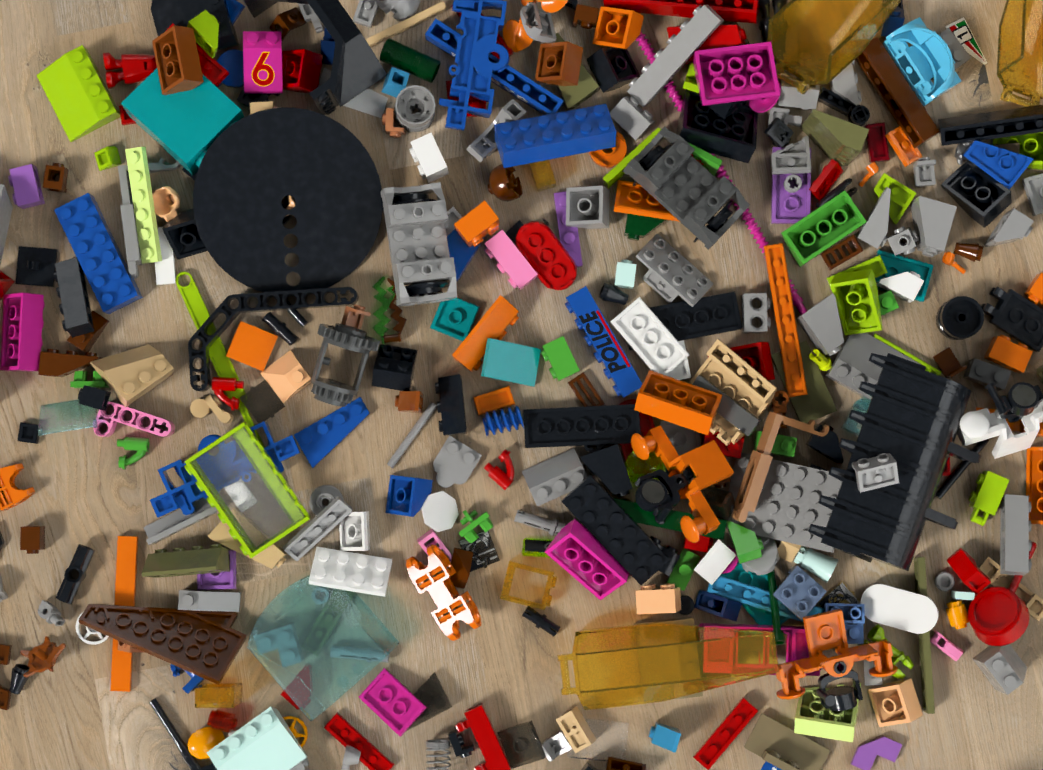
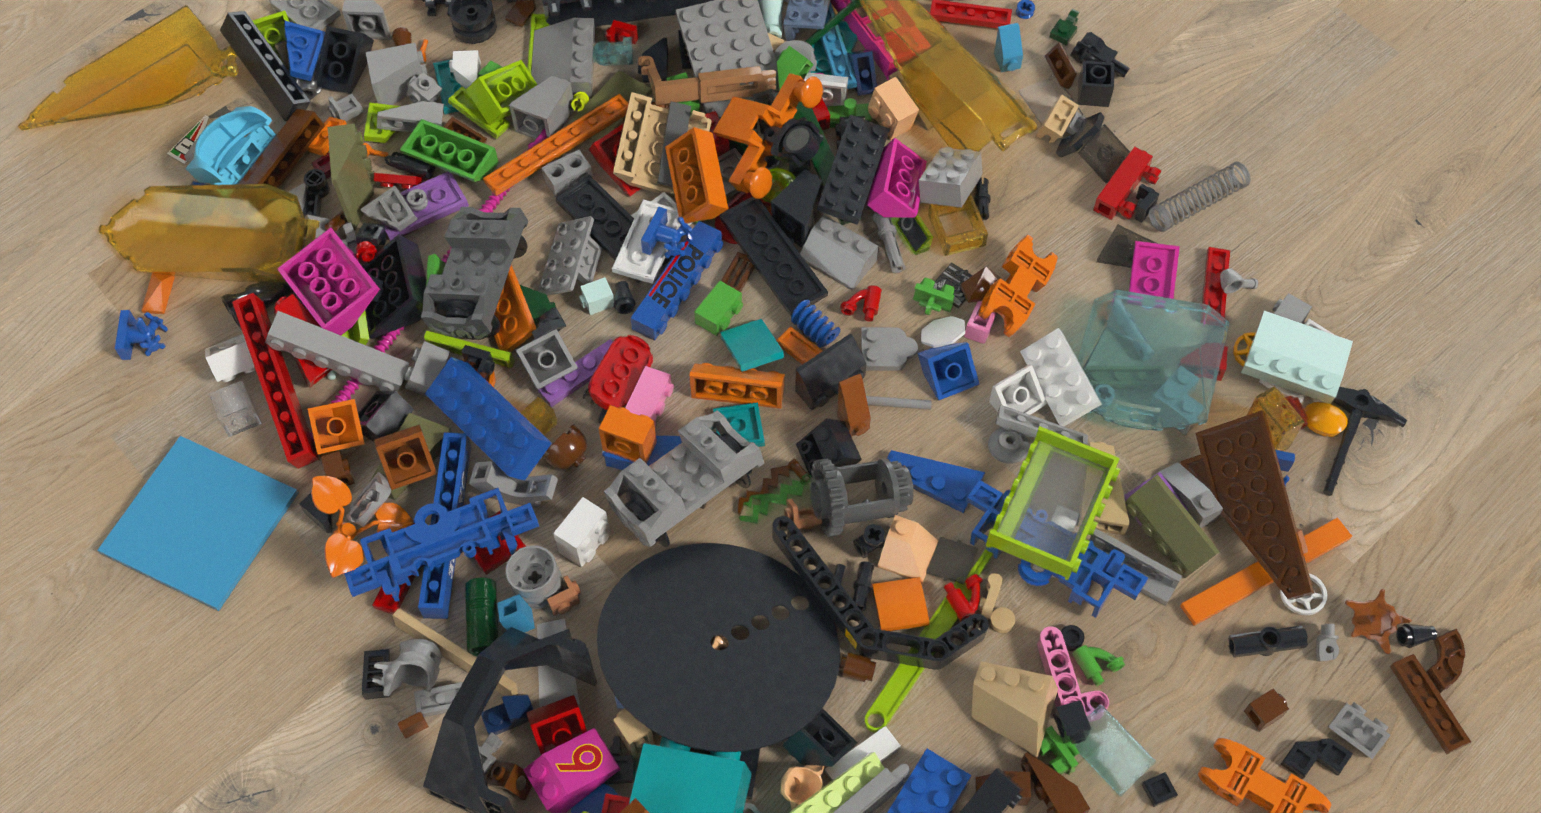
camera: 125 degrees left, 25 degrees down
none -> reddish brown axle [325,211,347,232]
none -> red plate [355,241,377,262]
none -> black bracket [461,345,495,380]
none -> black bracket [532,307,566,339]
none -> blue piece [641,207,693,258]
none -> reddish brown brick [839,652,877,682]
none -> black connector [853,524,885,559]
none -> light grey brick [919,147,982,208]
none -> black tile [1056,112,1105,157]
none -> black tile [1061,625,1085,651]

